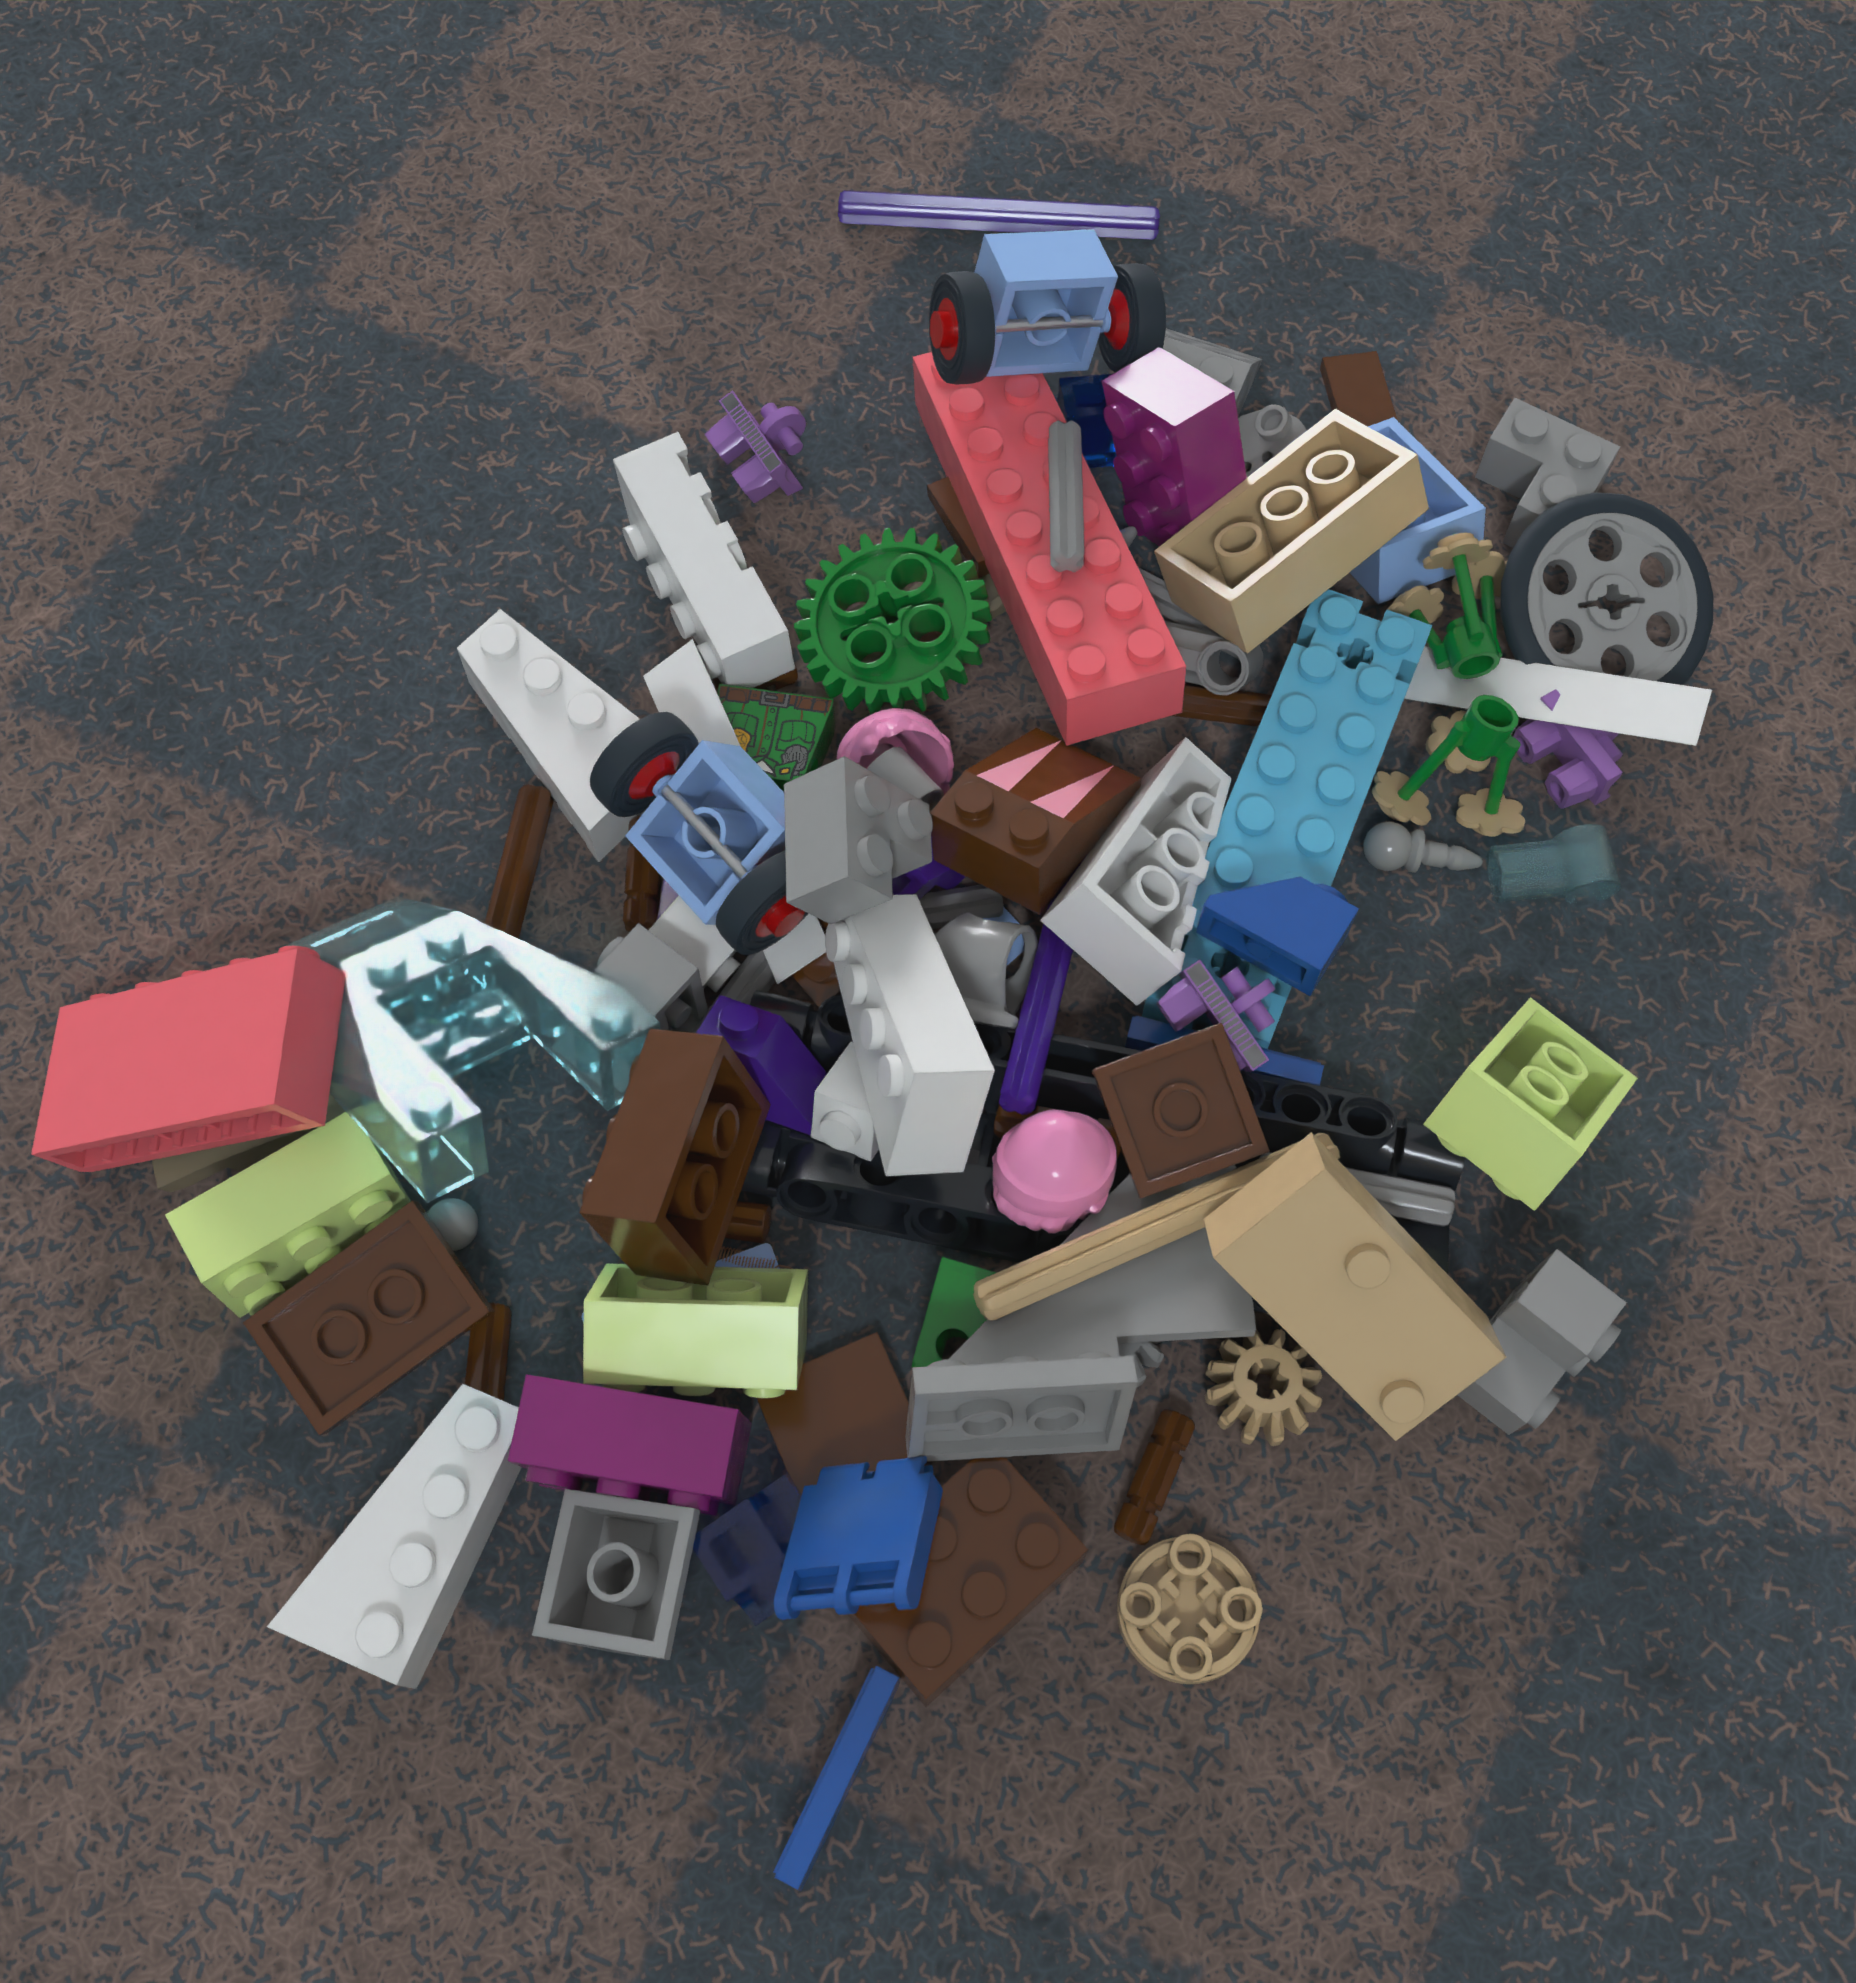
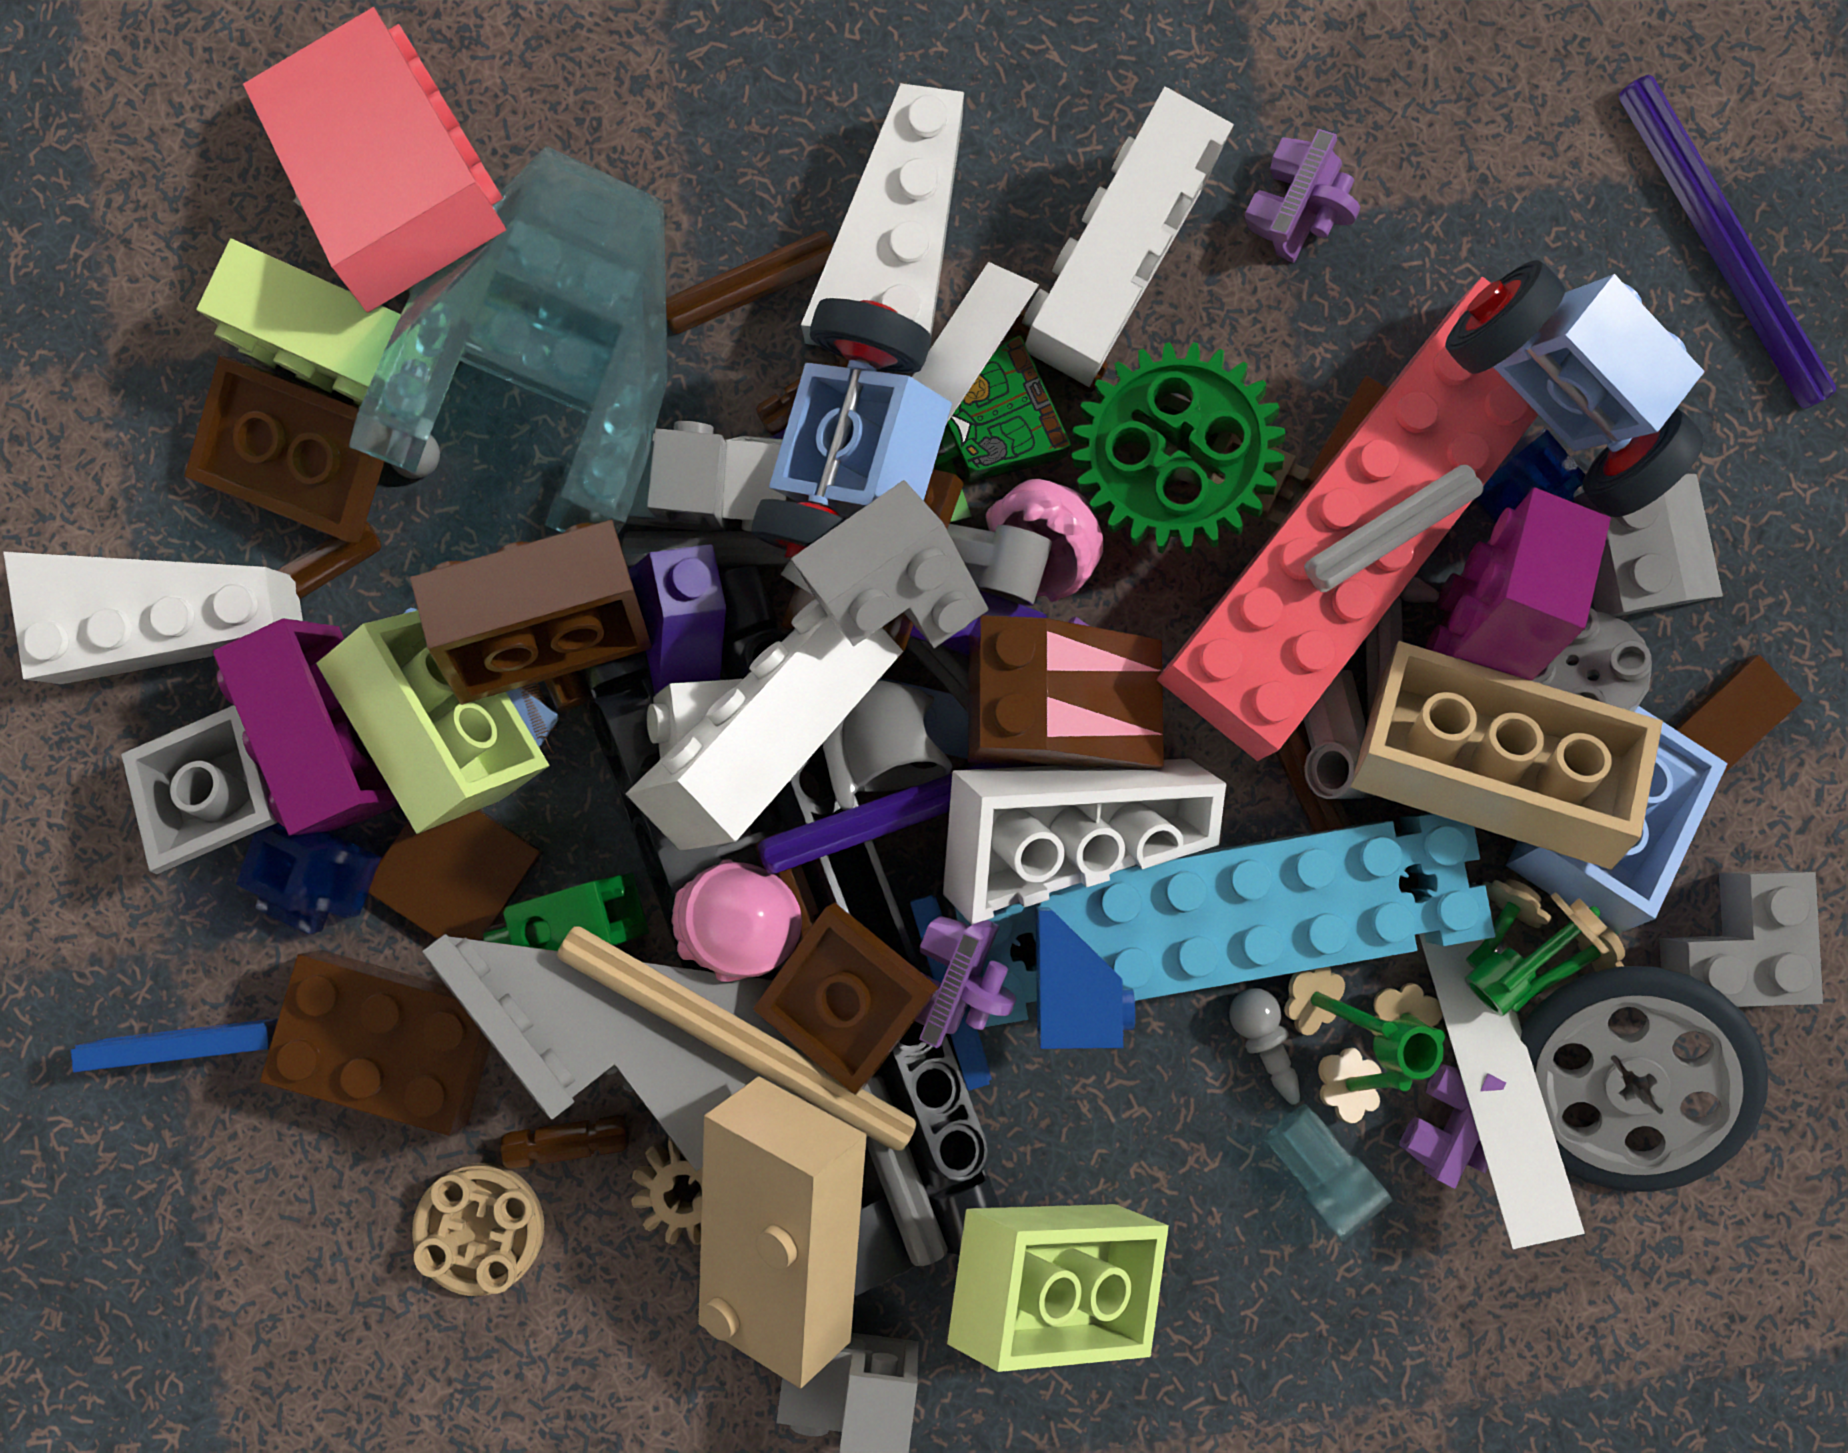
camera: 55 degrees right, 20 degrees up
blue plate [774,1456,943,1620] -> none

